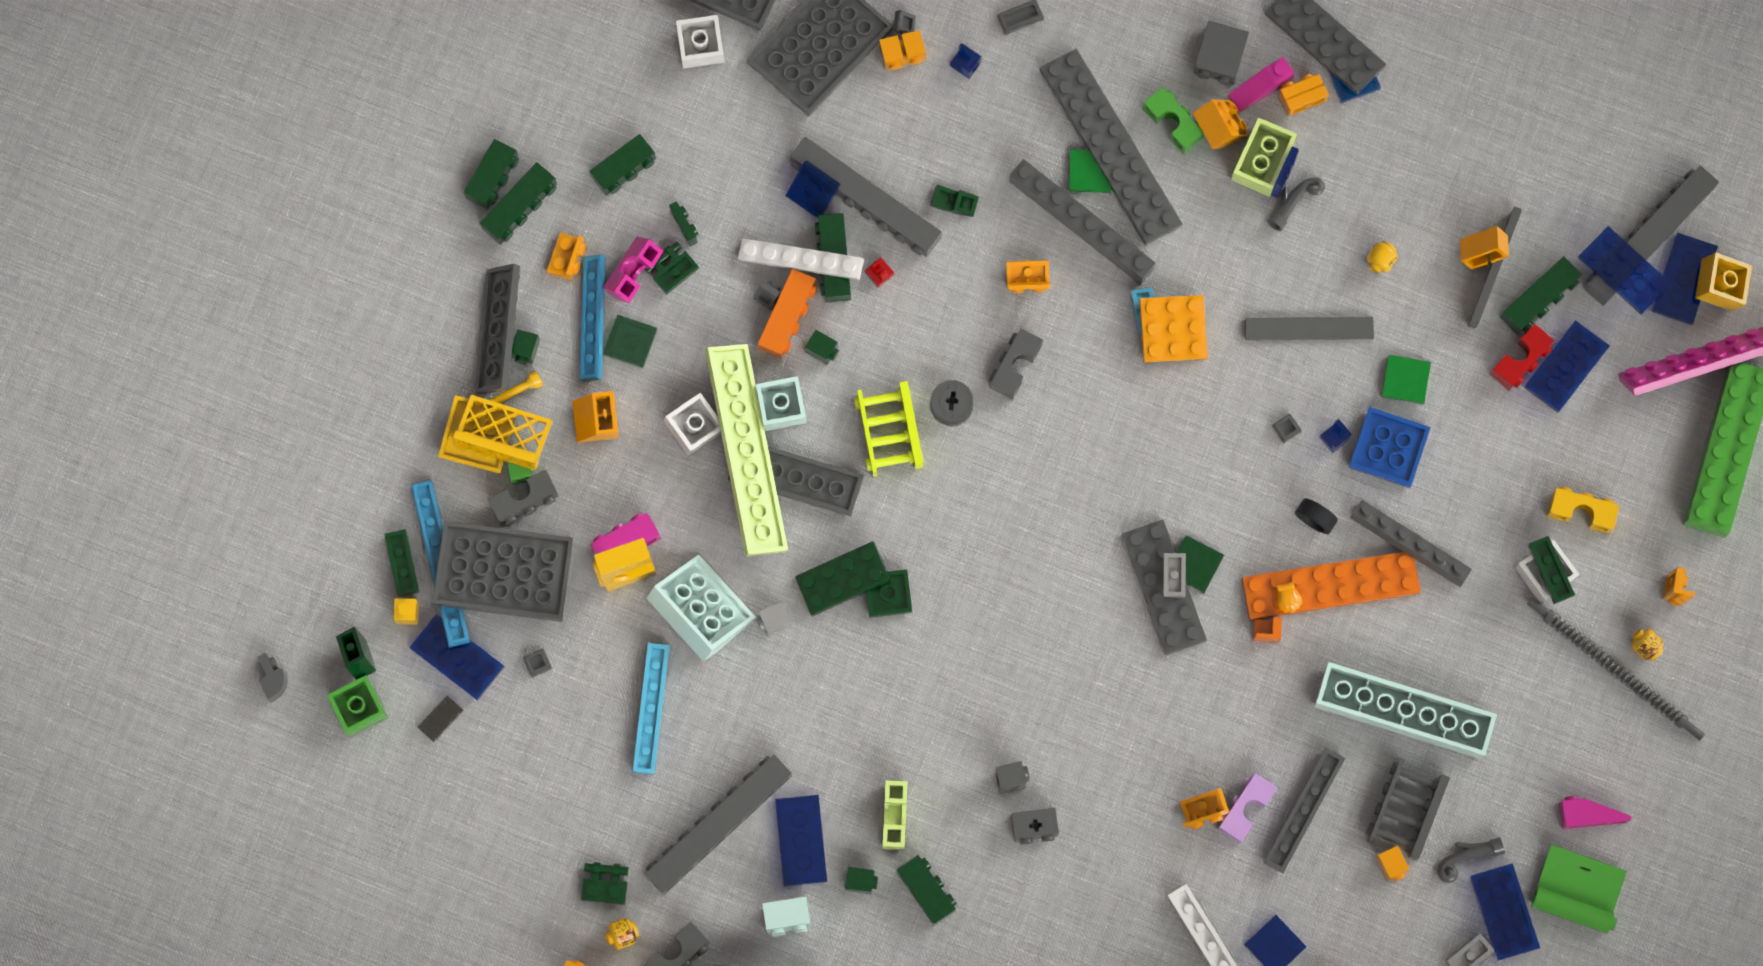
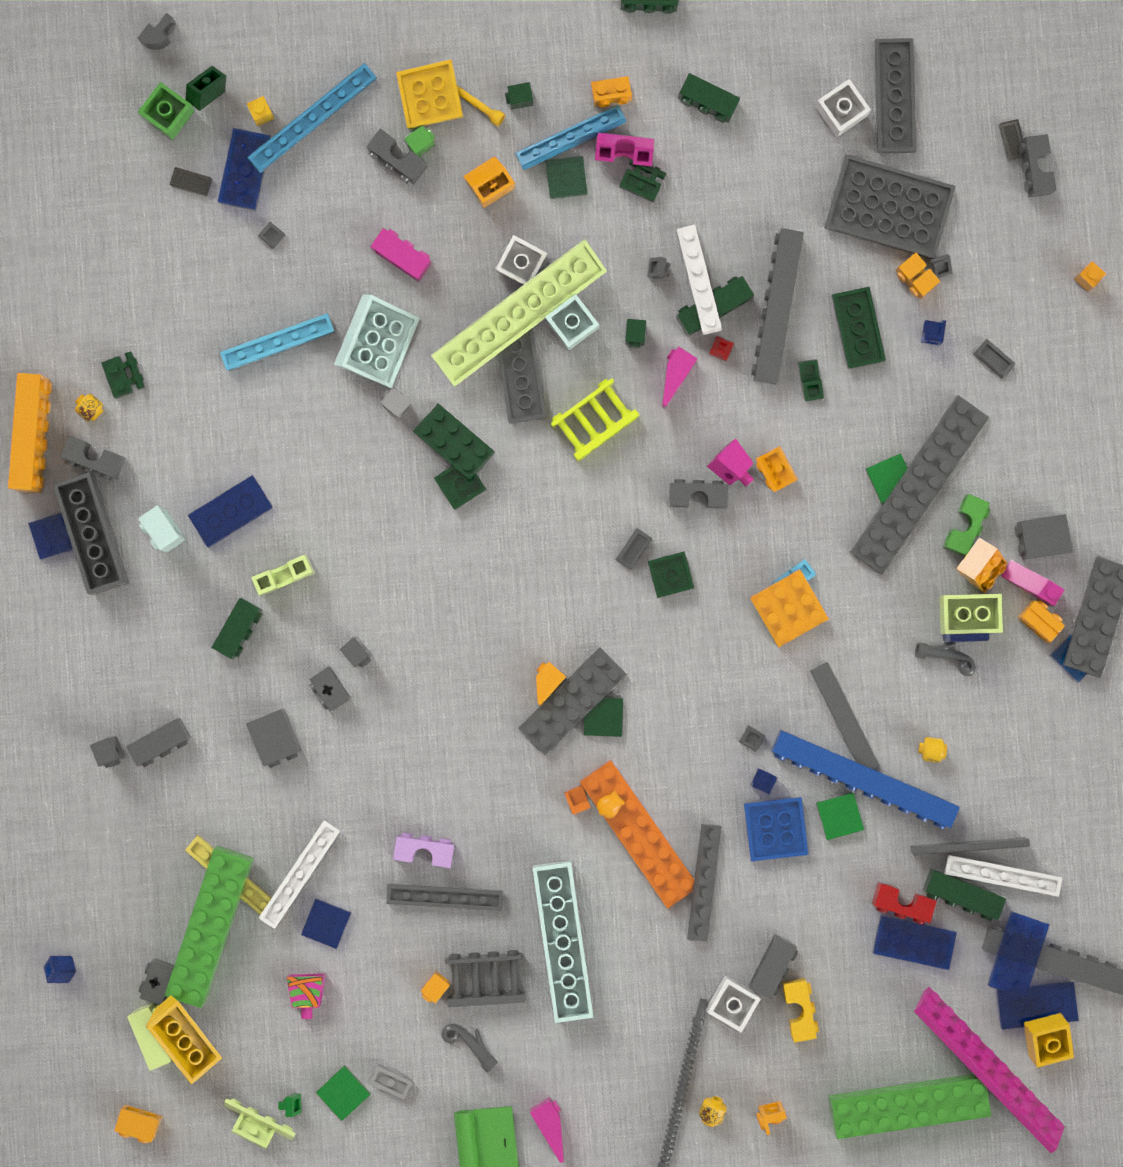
camera: 60 degrees right, 10 degrees up
dark green plate [384,529,419,597] -> none
dark grey plate [432,521,573,622] -> none
yellow fence [453,395,553,471] -> none
dark grey plate [475,264,520,395] -> none
dark green brick [480,162,557,245] -> none
yellow arch [592,538,656,592] -> none
dark grey brick [645,755,792,895] -> none
dark green plate [669,201,699,247] -> none
orange brick [758,269,818,359] -> none
clear blue tile [785,161,841,218] -> none
dark green brick [845,867,878,895] -> none
dark grey piece [931,380,973,426] -> none
dark grey brick [1009,159,1156,285] -> none
light grey plate [1163,553,1186,598] -> none
light orange bracket [1180,788,1229,830] -> none
black tyre [1295,498,1338,534] -> none
light orange piece [1460,226,1509,270] -> none
clear blue plate [1470,863,1540,961] -> none
dark green plate [1527,536,1575,605] -> none
none -> dark grey brick [246,709,301,768]
none -> light orange slope [536,662,566,706]
none -> dark grey tile [615,528,653,570]
none -> dark green plate [647,551,694,598]
none -> dark pink slope [662,346,697,409]
none -> dark pink torso [707,438,754,487]
none -> dark grey brick [748,934,798,999]
none -> blue brick [771,730,960,829]
none -> dark green plate [831,286,886,370]
none -> white plate [944,854,1062,897]

